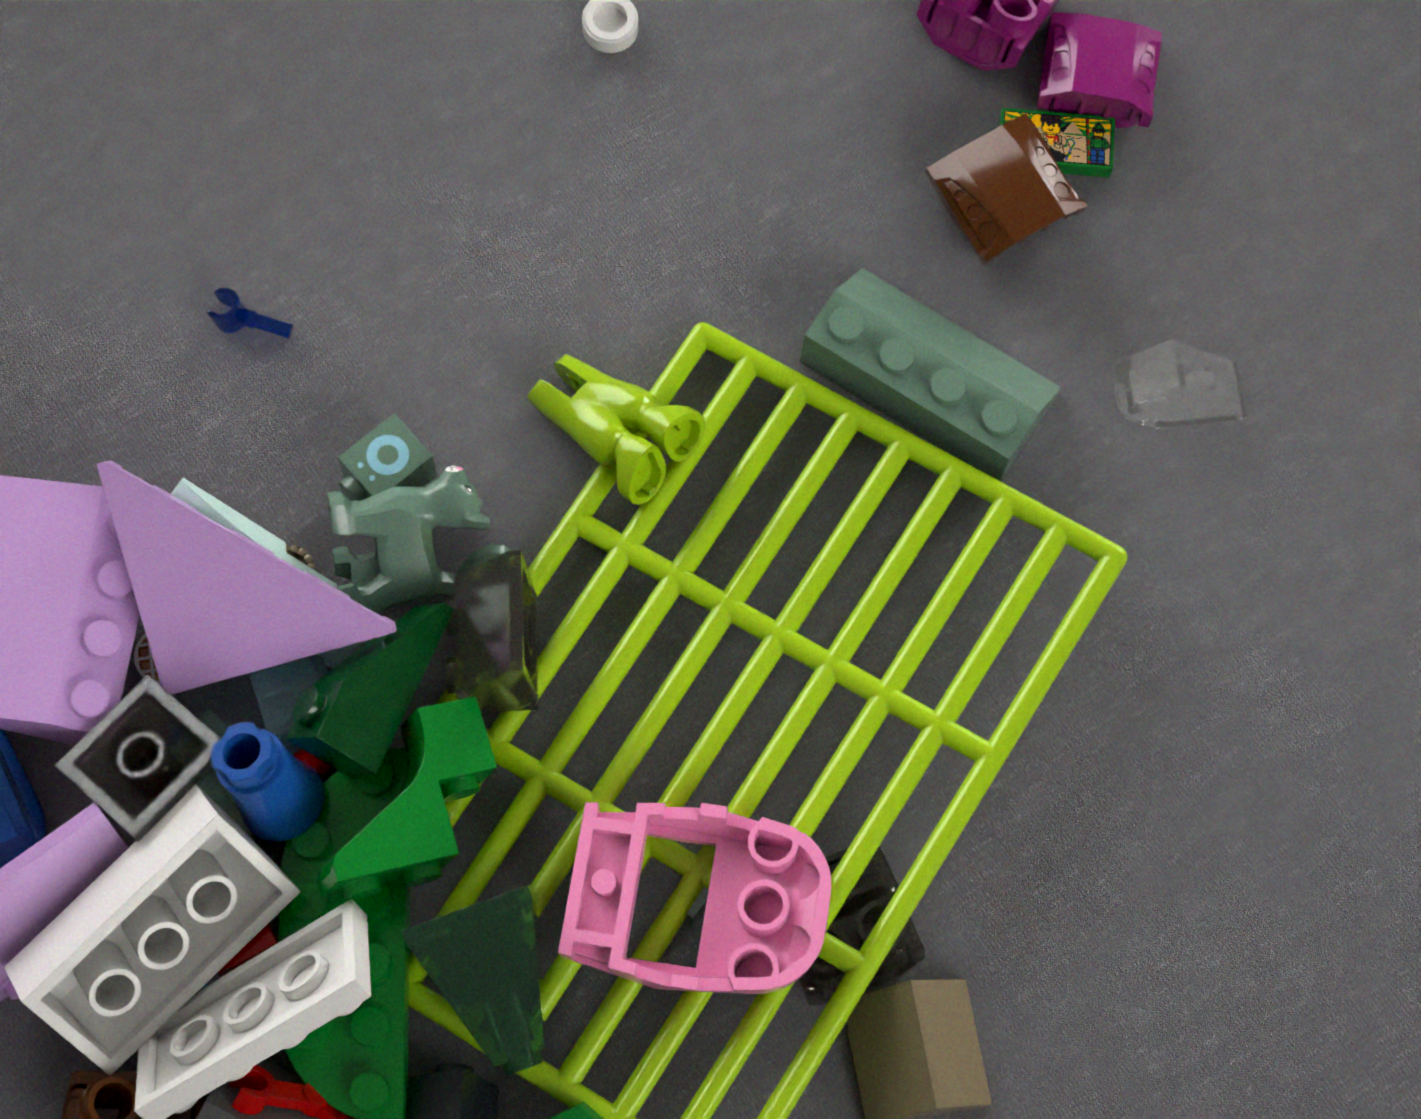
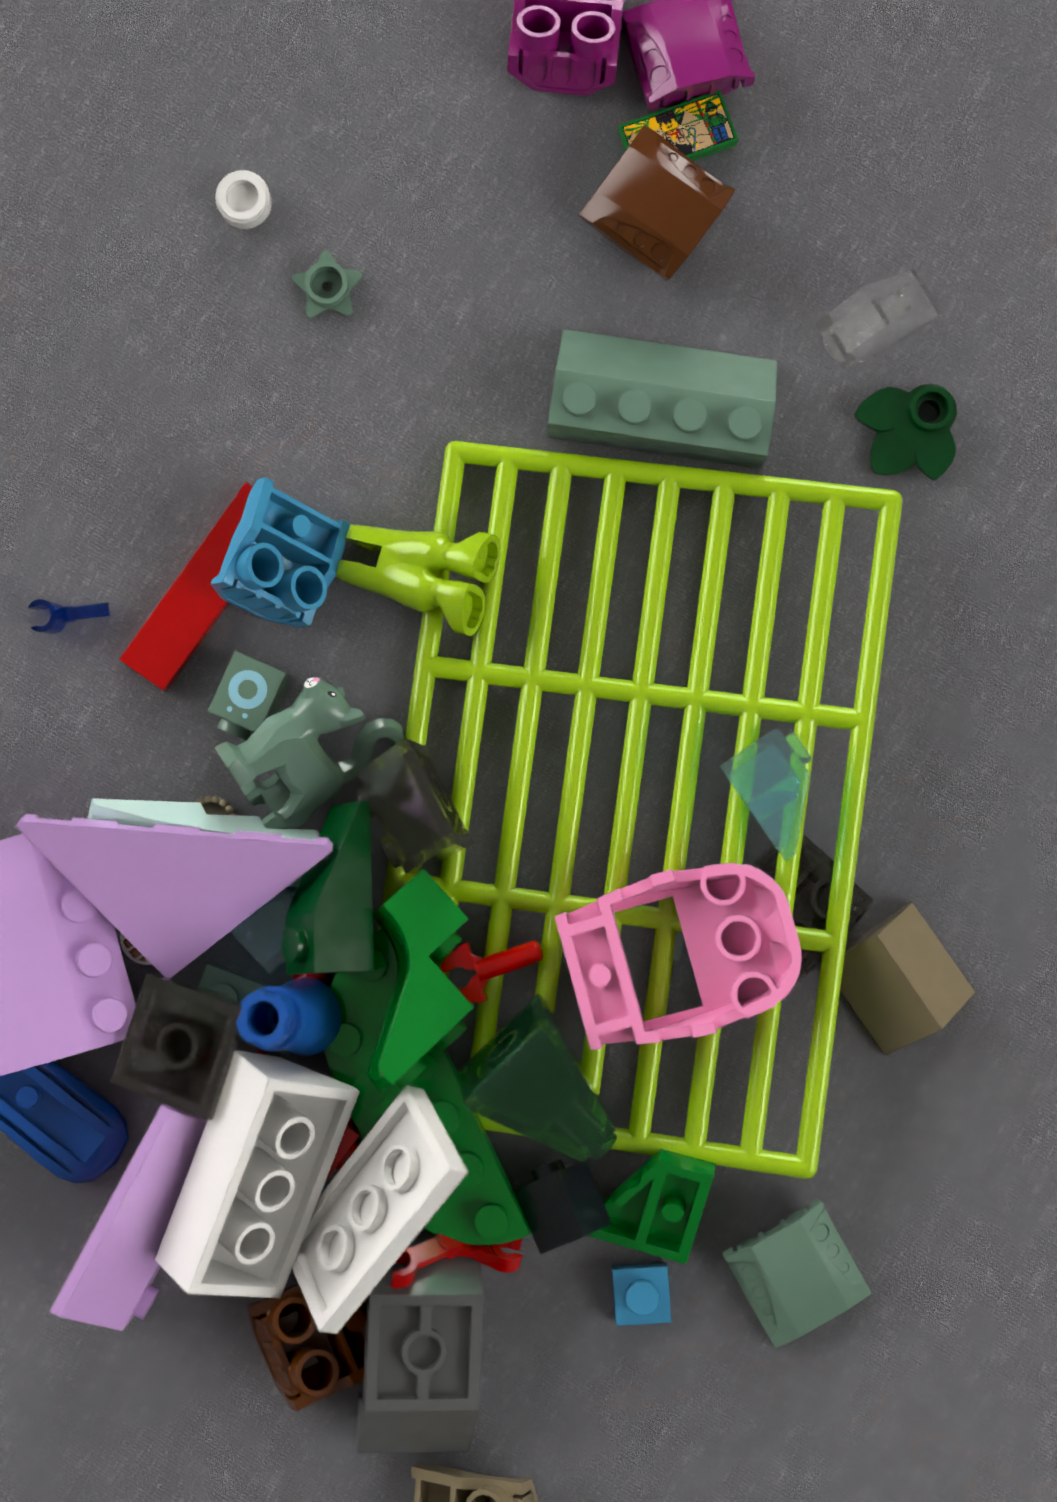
camera: 20 degrees left, 15 degrees up
none -> red tile [119,482,253,692]
none -> dark azure slope [210,477,350,628]
none -> sand green plate [292,250,362,319]
none -> red bar [440,940,543,1003]
none -> clear light blue slope [720,727,812,861]
none -> dark green plate [854,384,957,481]

